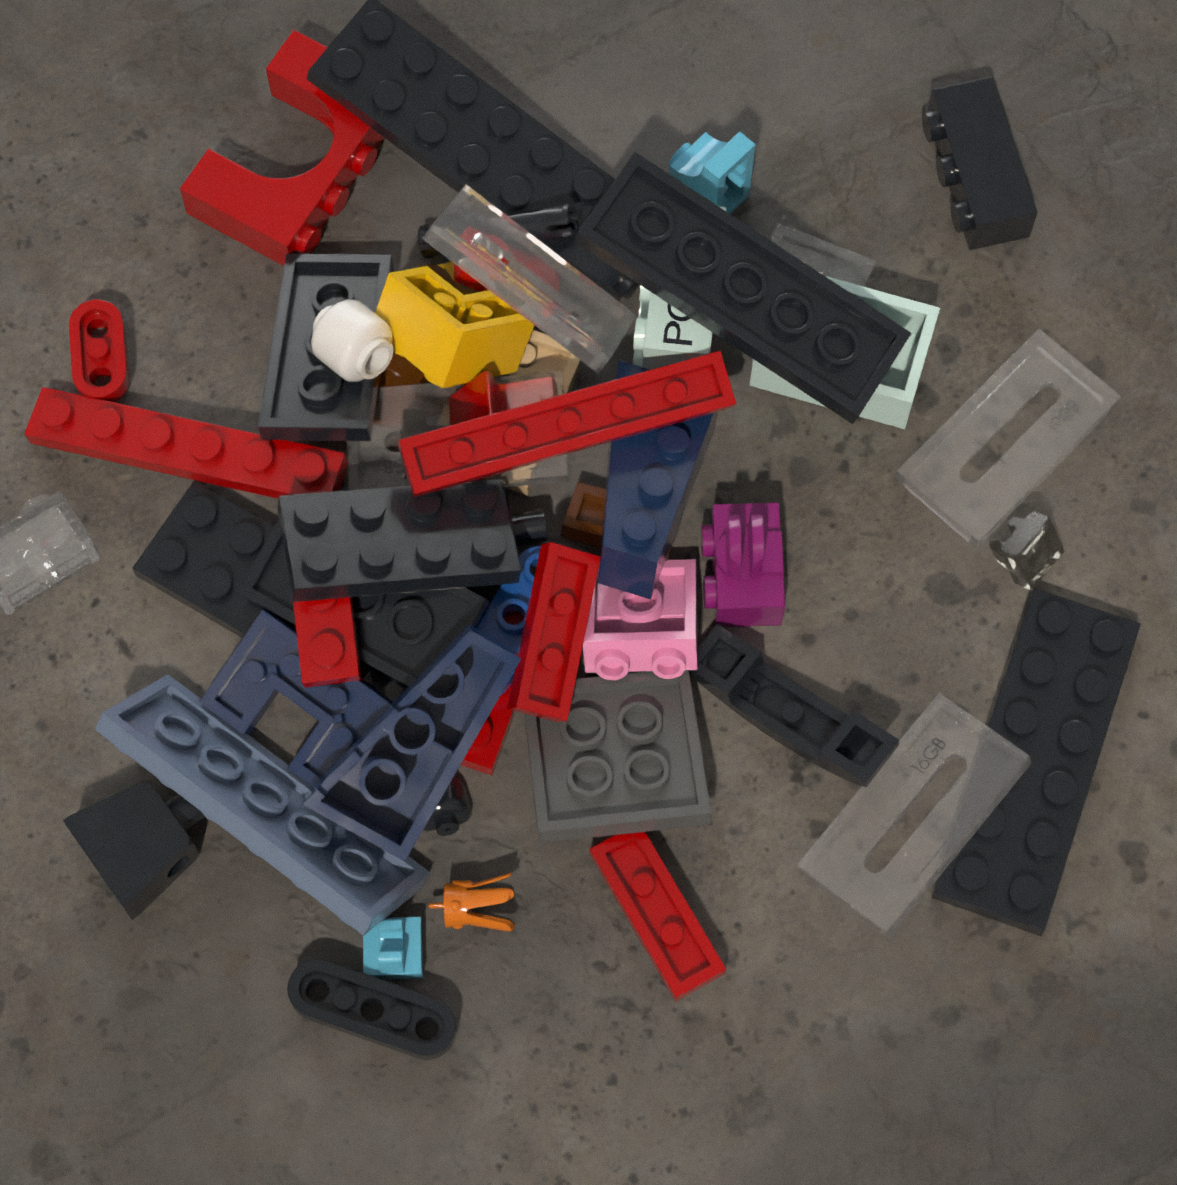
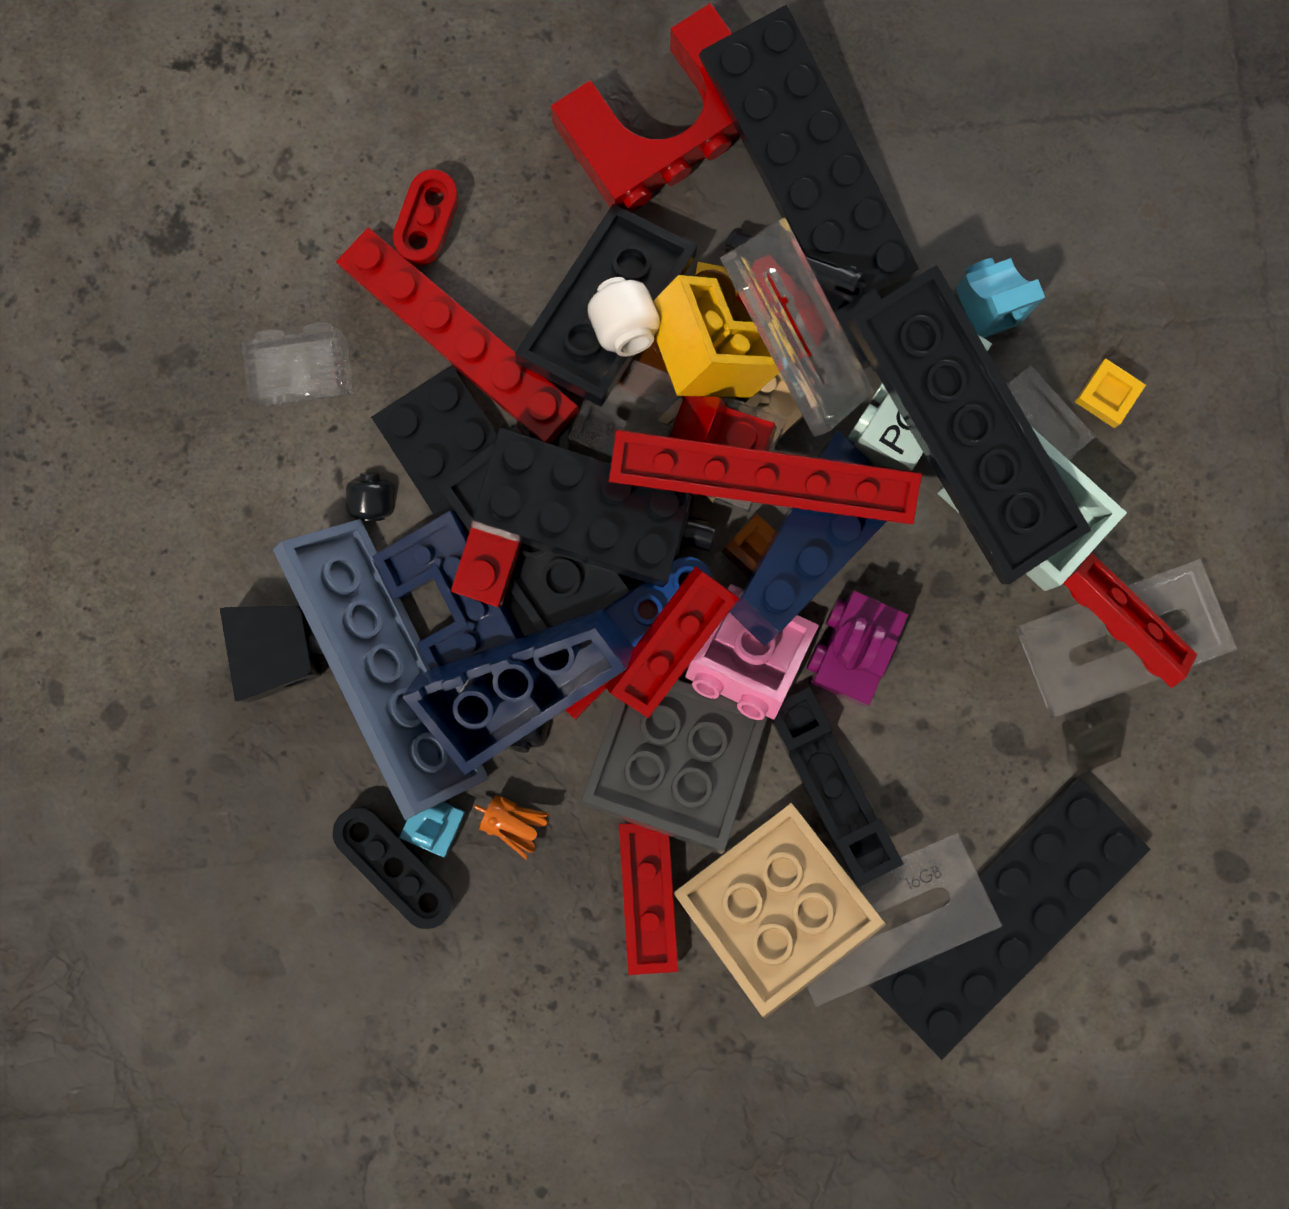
camera: 25 degrees right, 15 degrees up
black brick [922,77,1038,250] -> none
none -> black piece [346,472,394,521]
none -> tan plate [674,803,886,1018]
none -> red plate [1063,552,1198,688]
none -> yellow plate [1074,358,1146,428]

